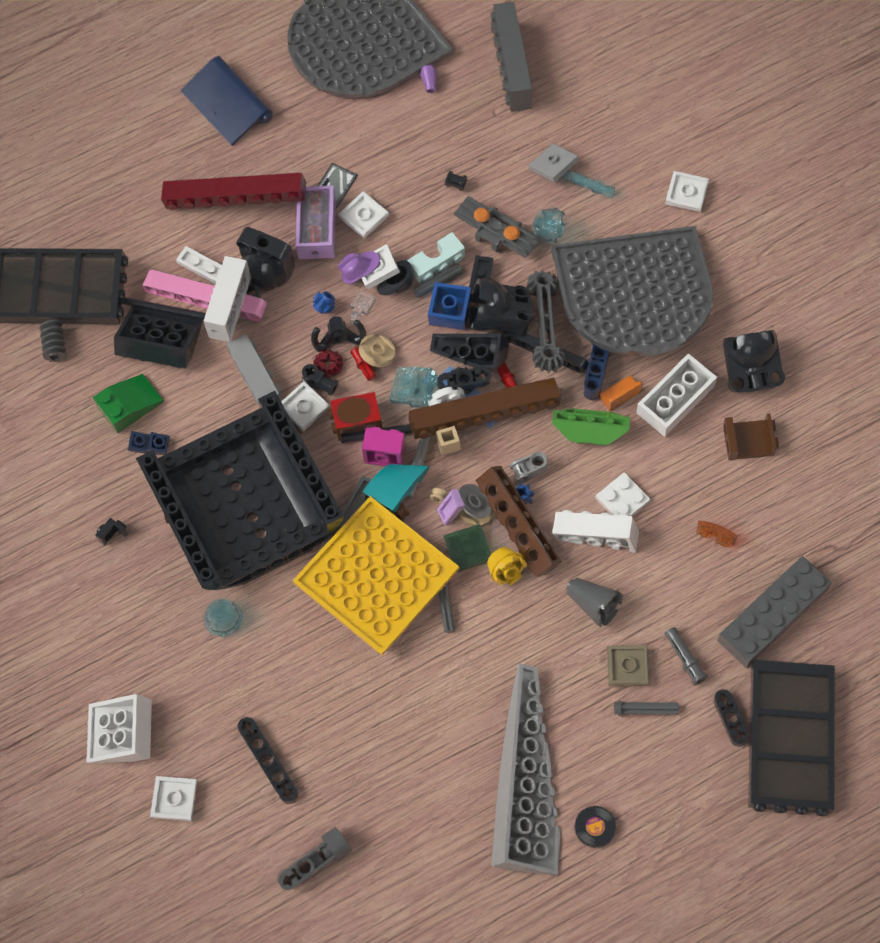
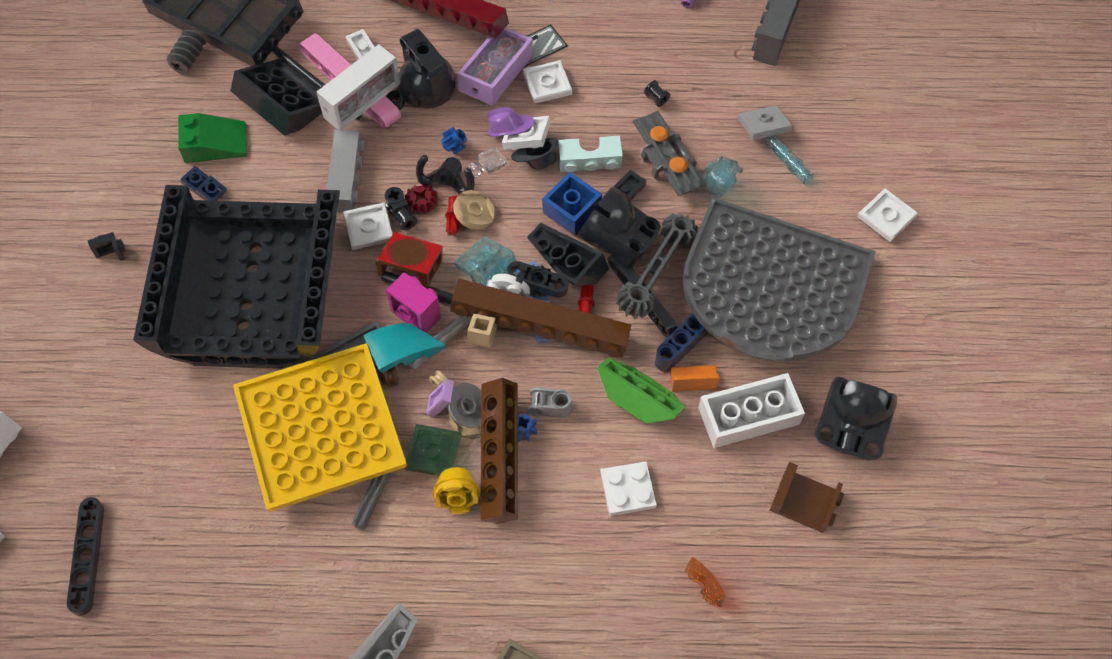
camera: 25 degrees right, 5 degrees down
clear light blue cone [203,599,242,637] -> none
dark grey axle [413,264,463,298] -> none
white wedge [552,510,639,553] -> none
dark grey cone [566,578,623,627] -> none

